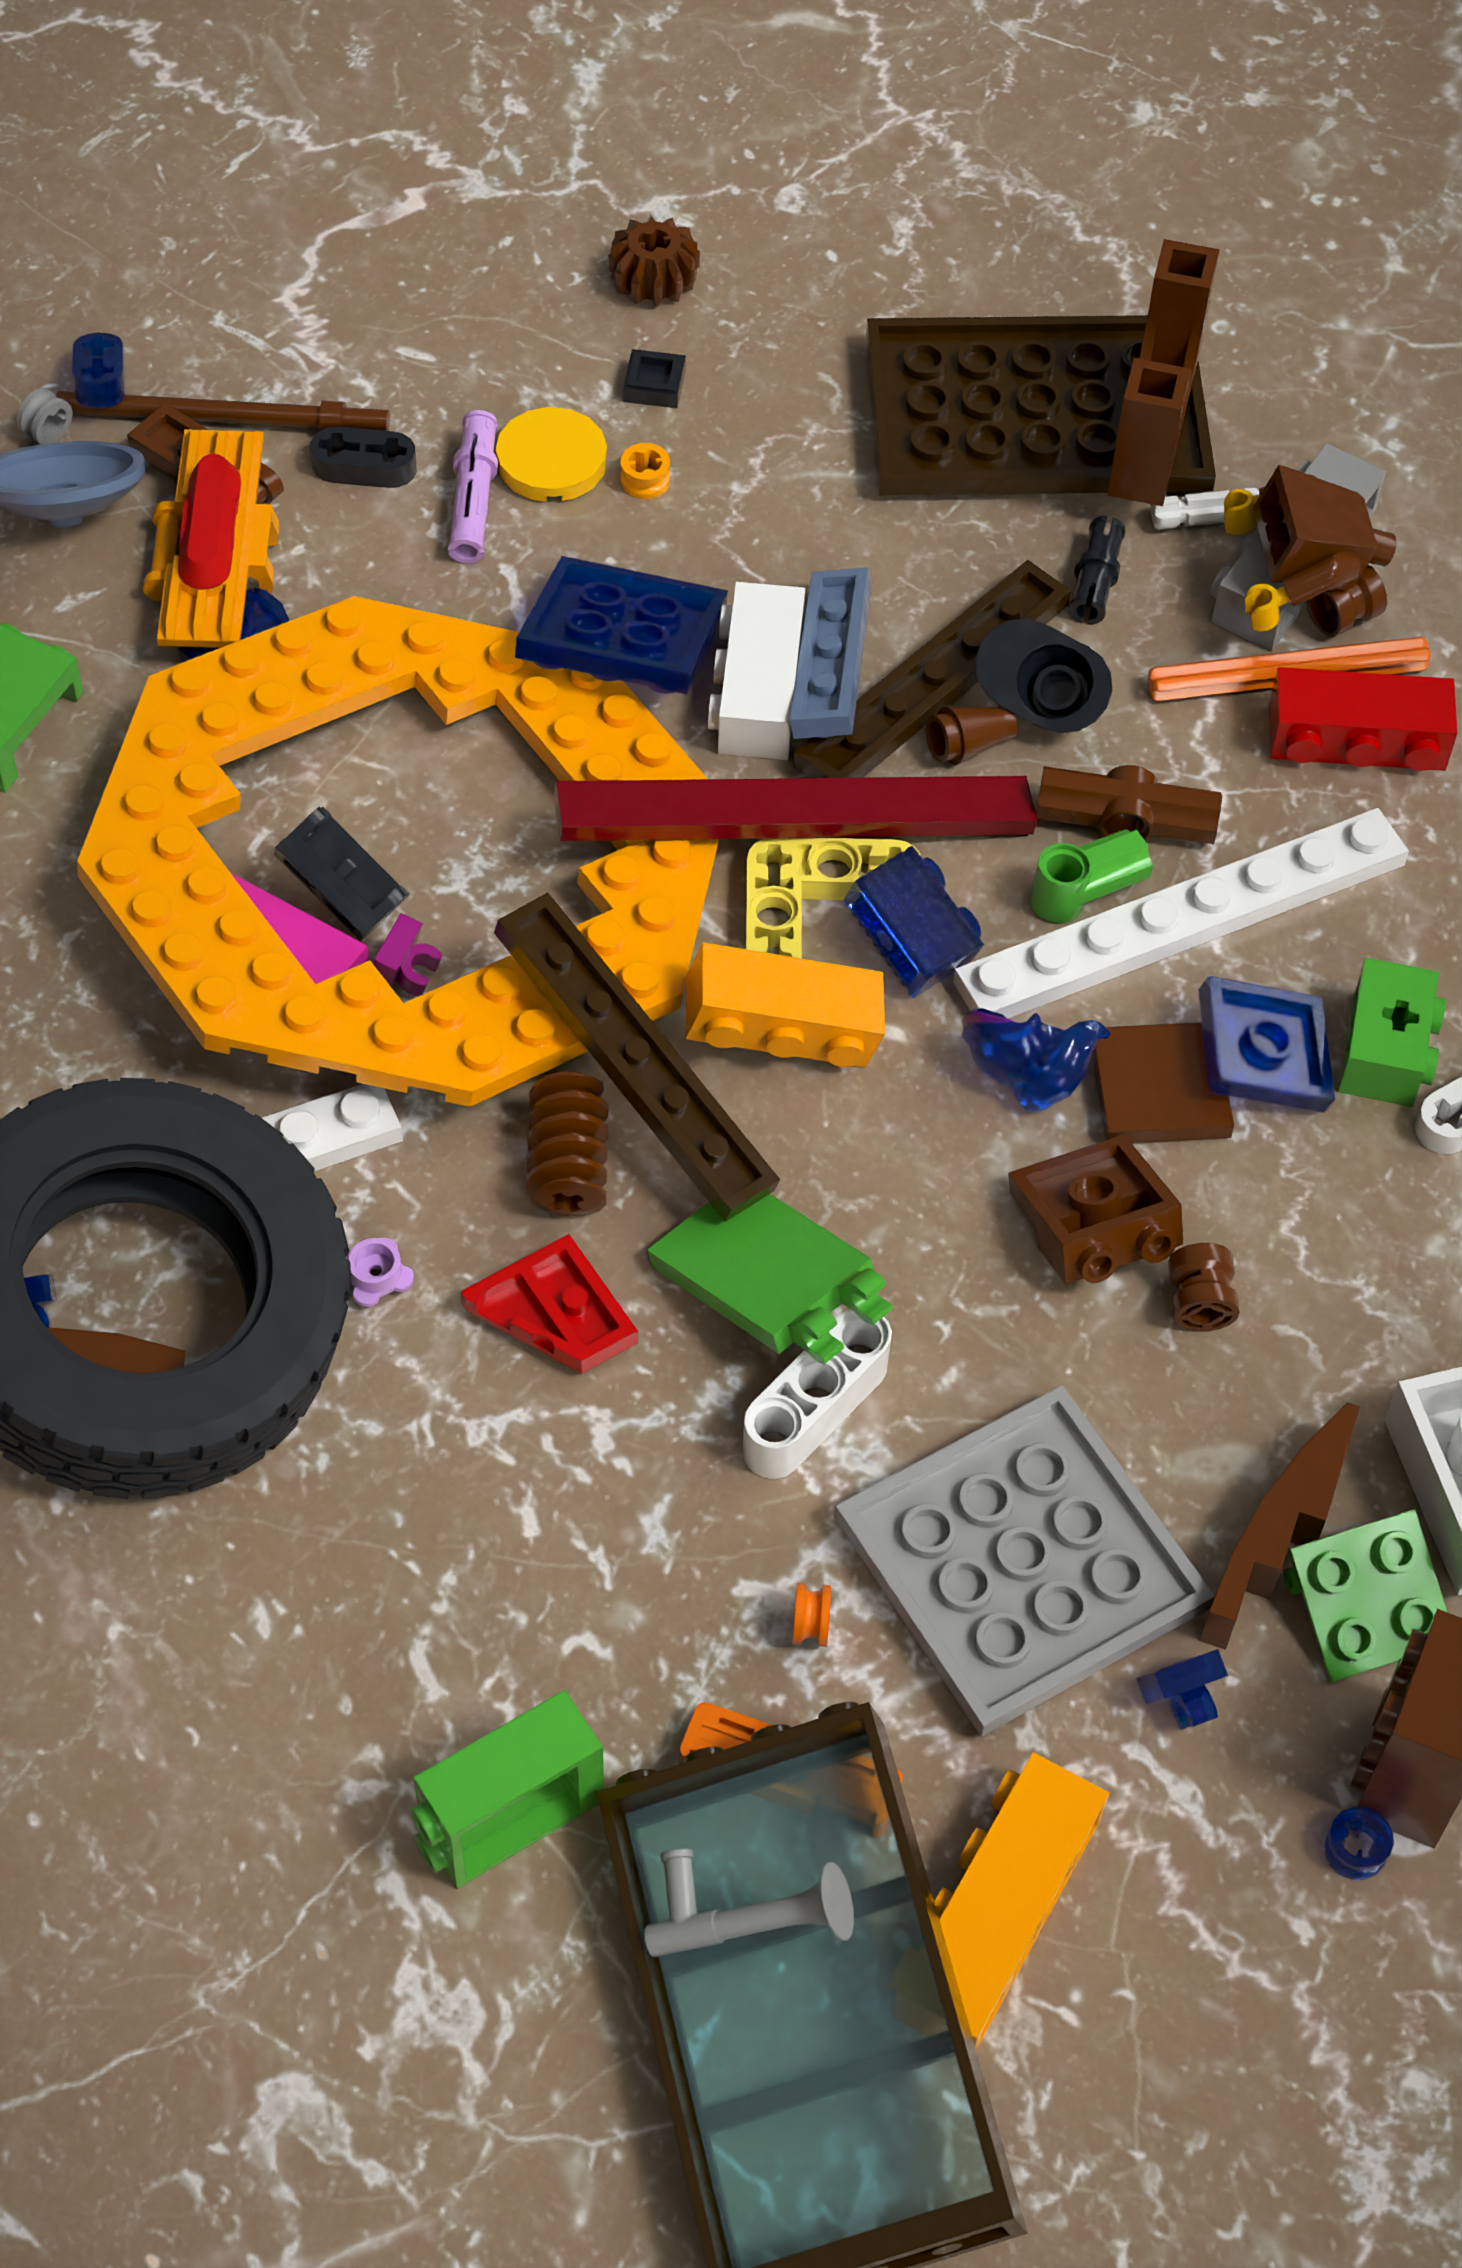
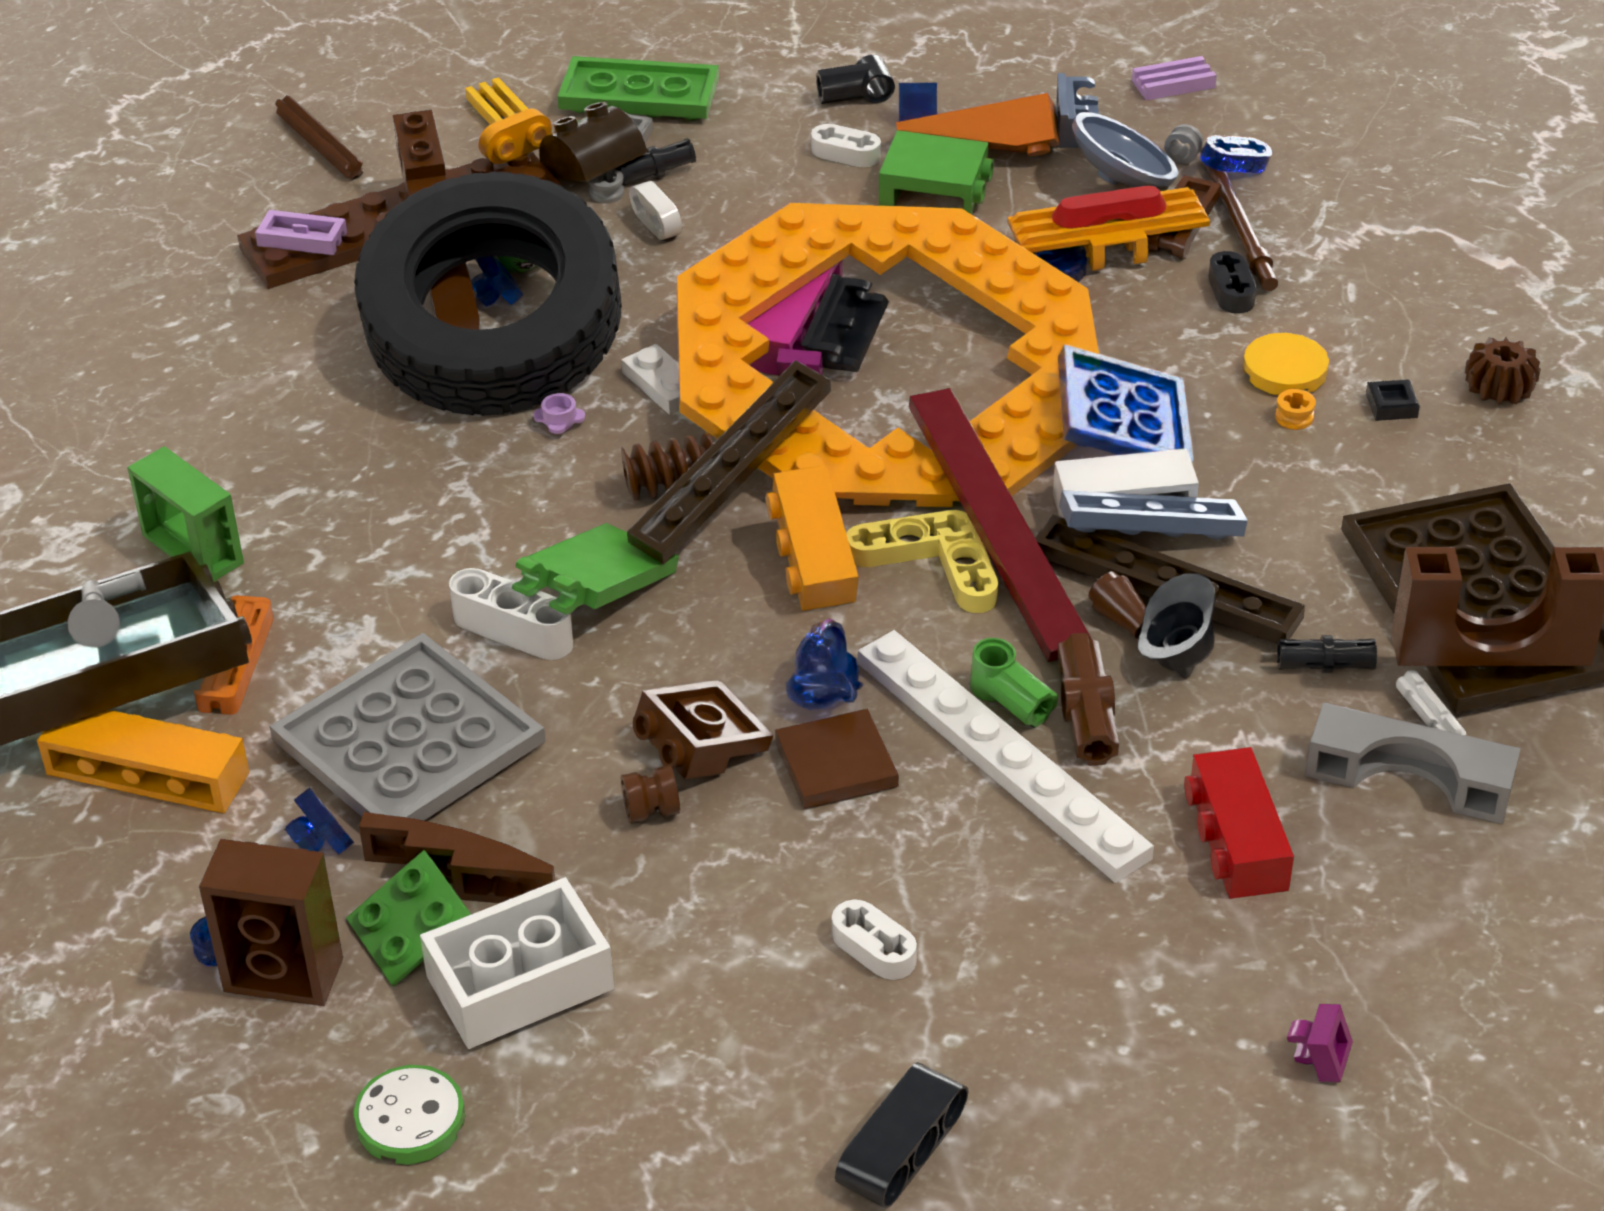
camera: 80 degrees right, 15 degrees down
lavender pin [448,410,498,564] -> none
red wing [461,1234,638,1374] -> none
orange bush [792,1583,831,1647] -> none
clear blue brick [844,846,985,998] -> none
orange axle [1147,636,1431,701] -> none
clear blue plate [1198,975,1335,1113] -> none
reddish brown torso [1224,465,1396,632] -> none
reddish brown wheel [1306,564,1387,637] -> none
bright green brick [1338,957,1446,1107] -> none

